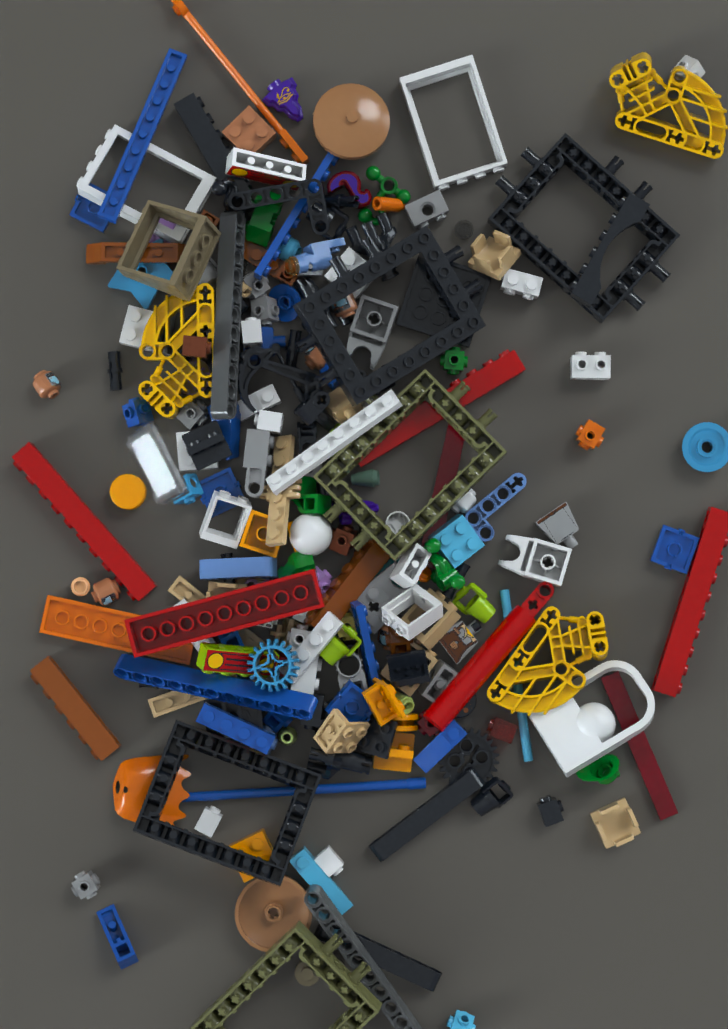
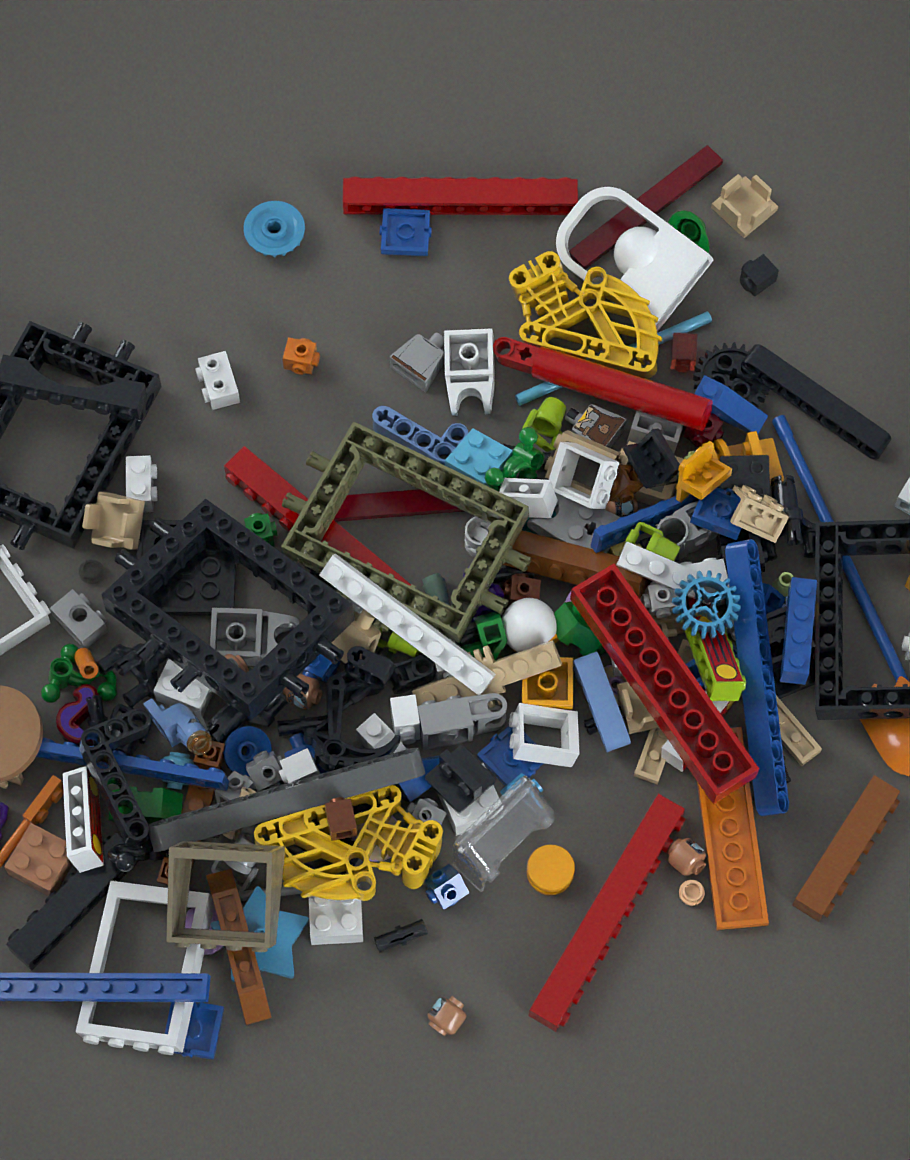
camera: 110 degrees left, 20 degrees down
black piece [470,776,513,817] -> none

